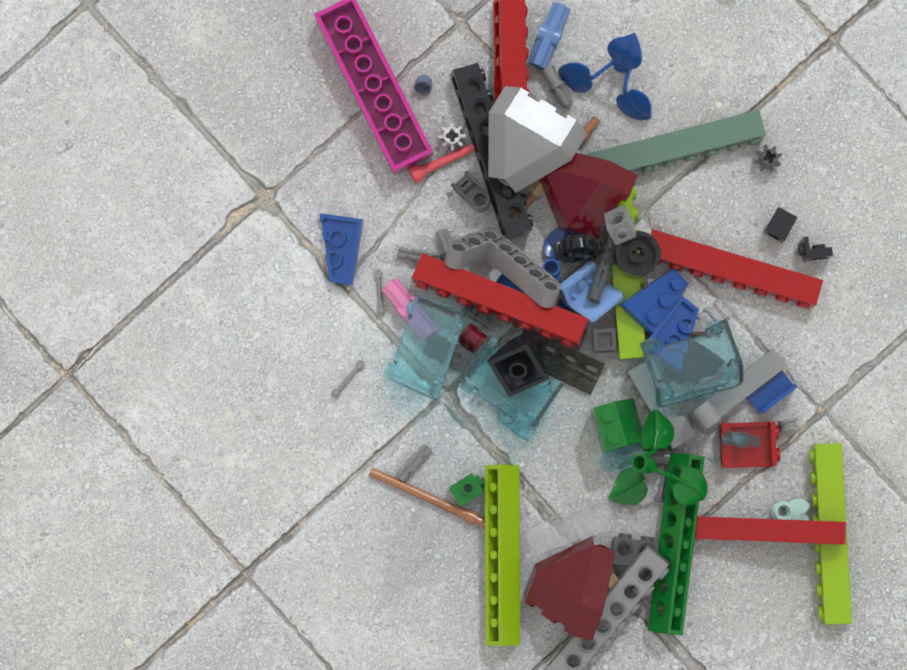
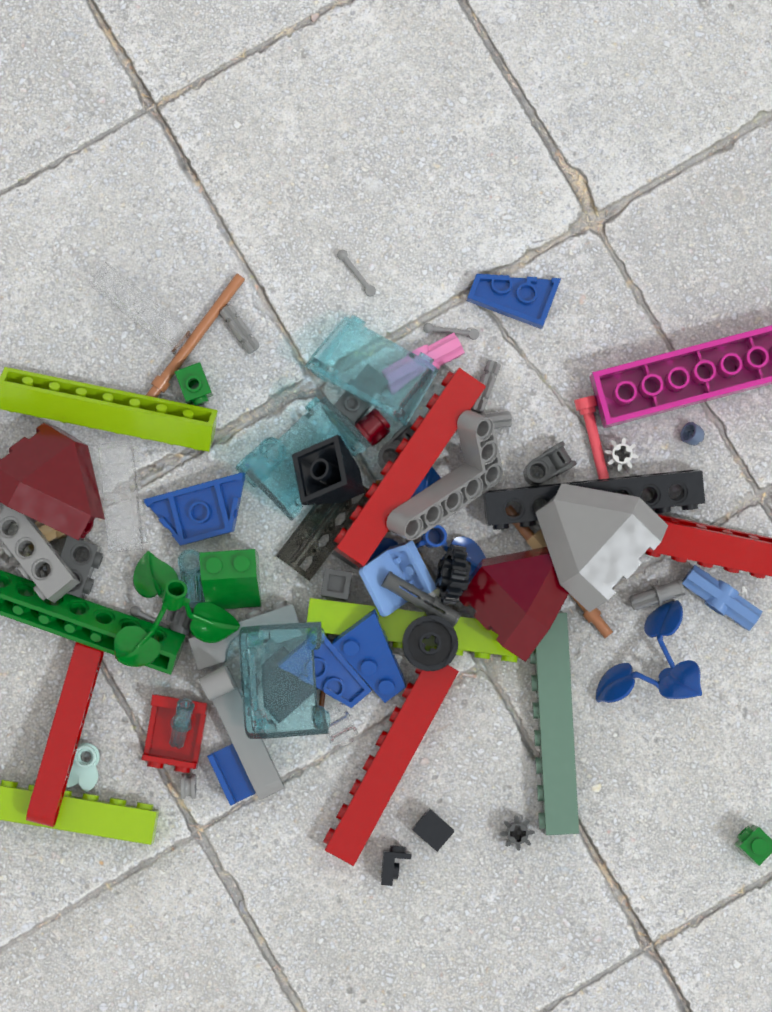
camera: 95 degrees right, 0 degrees up
light grey brick [604,205,636,245] -> none
none -> blue wing [143,472,245,546]

